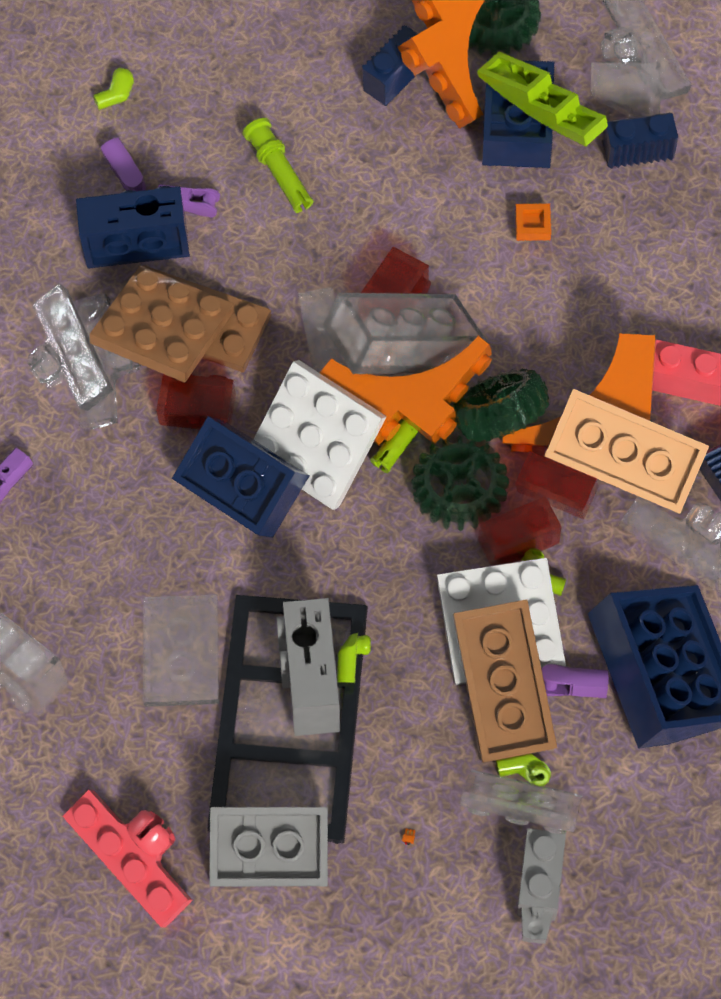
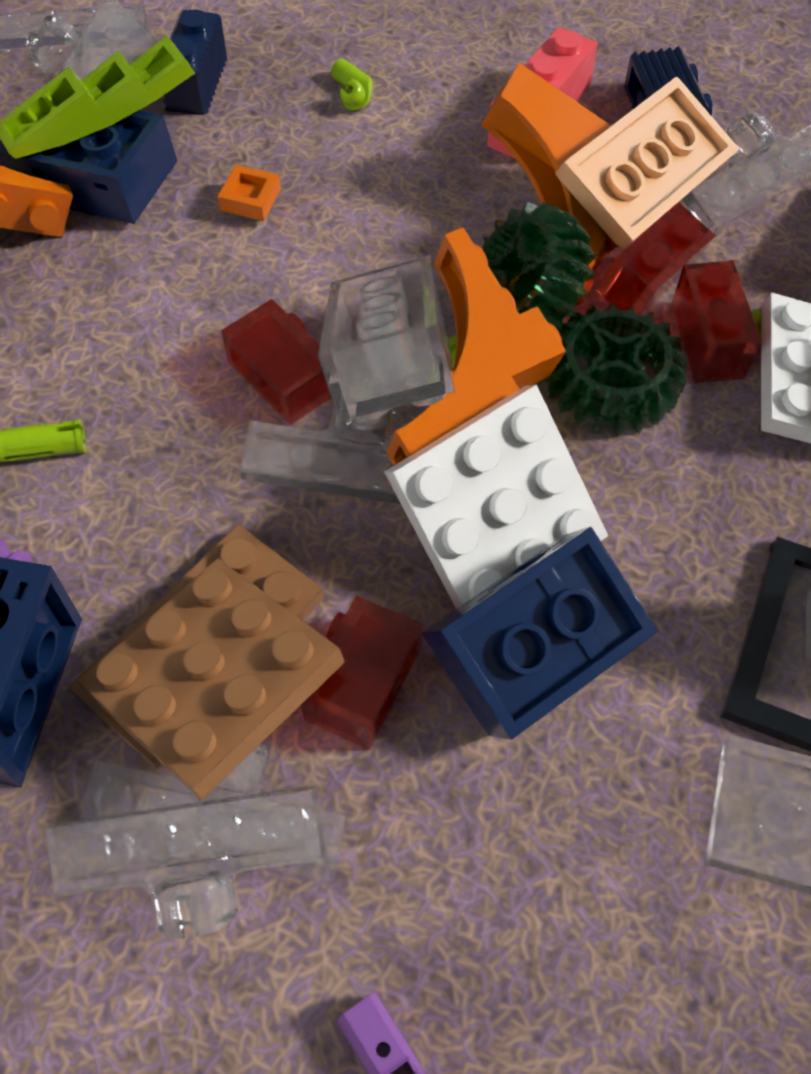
camera: 75 degrees left, 5 degrees down
none -> lime arm [331,58,373,111]

